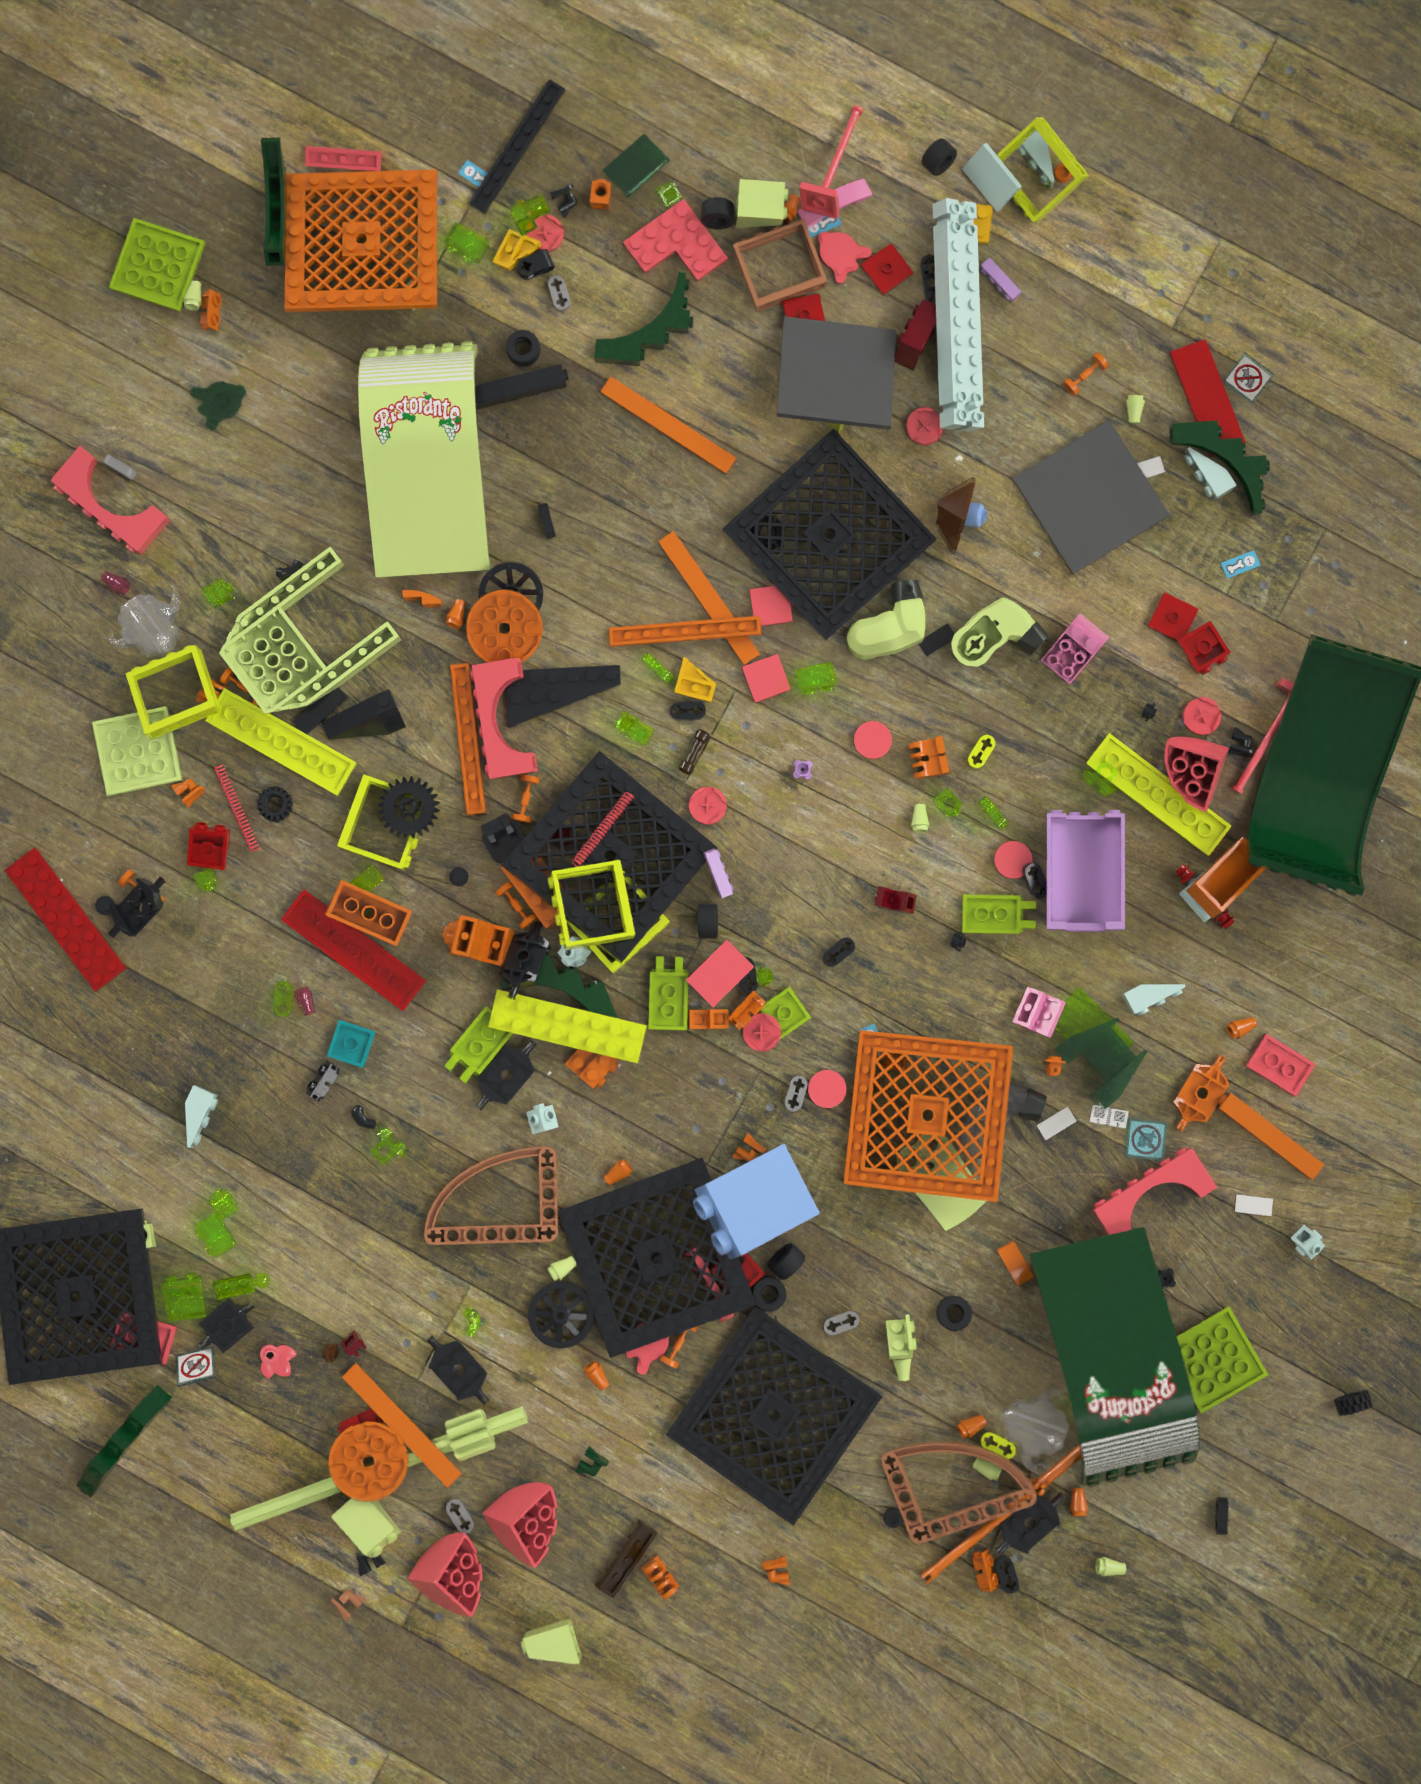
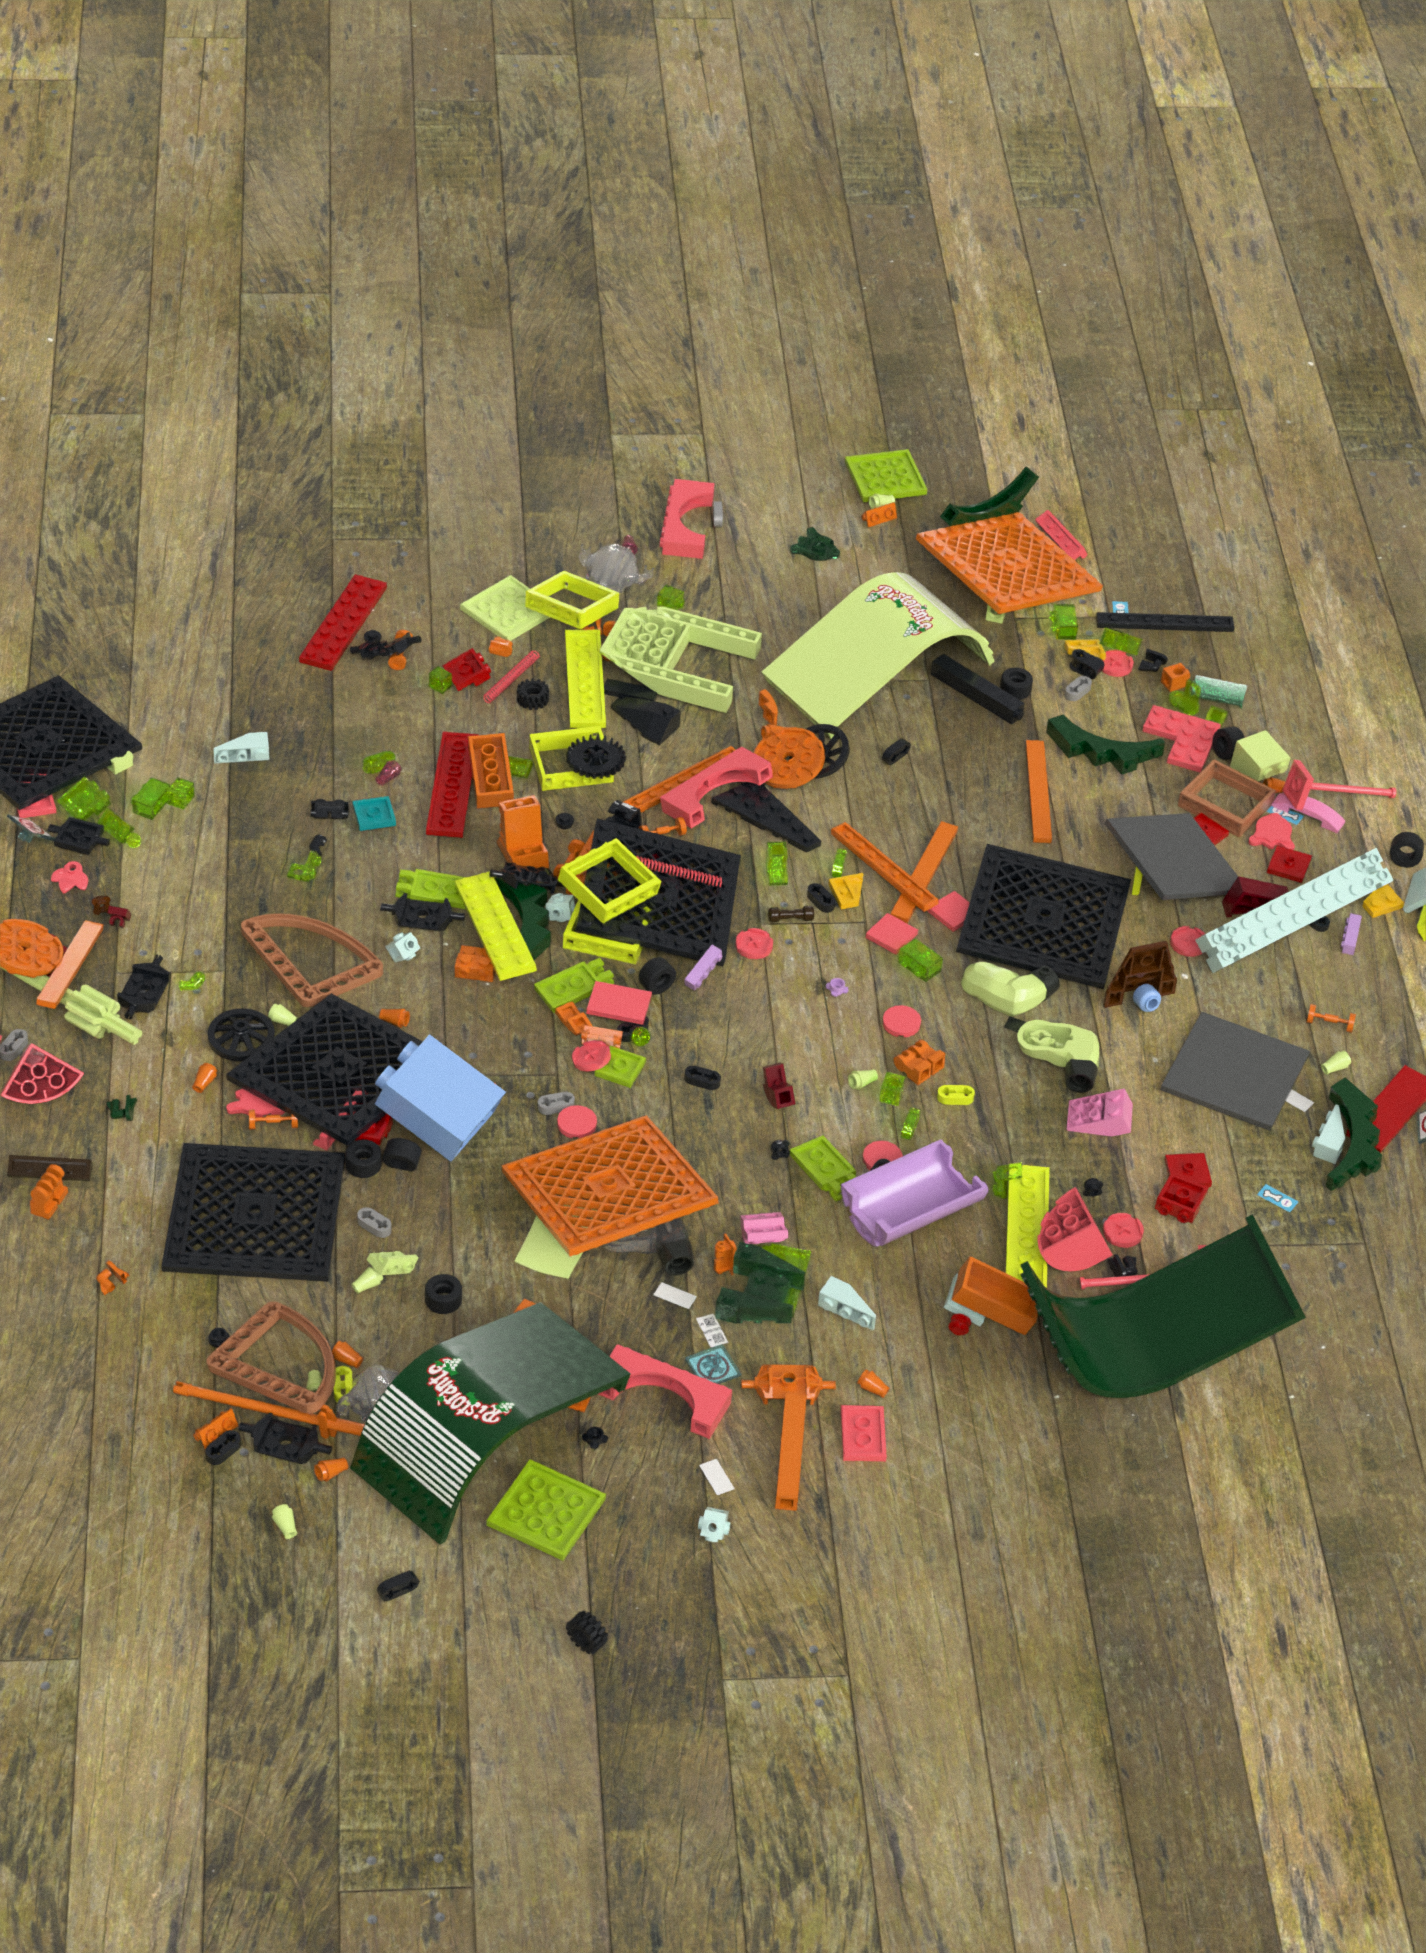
camera: 50 degrees right, 40 degrees down
none -> clear neon green bracket [1169,679,1201,716]

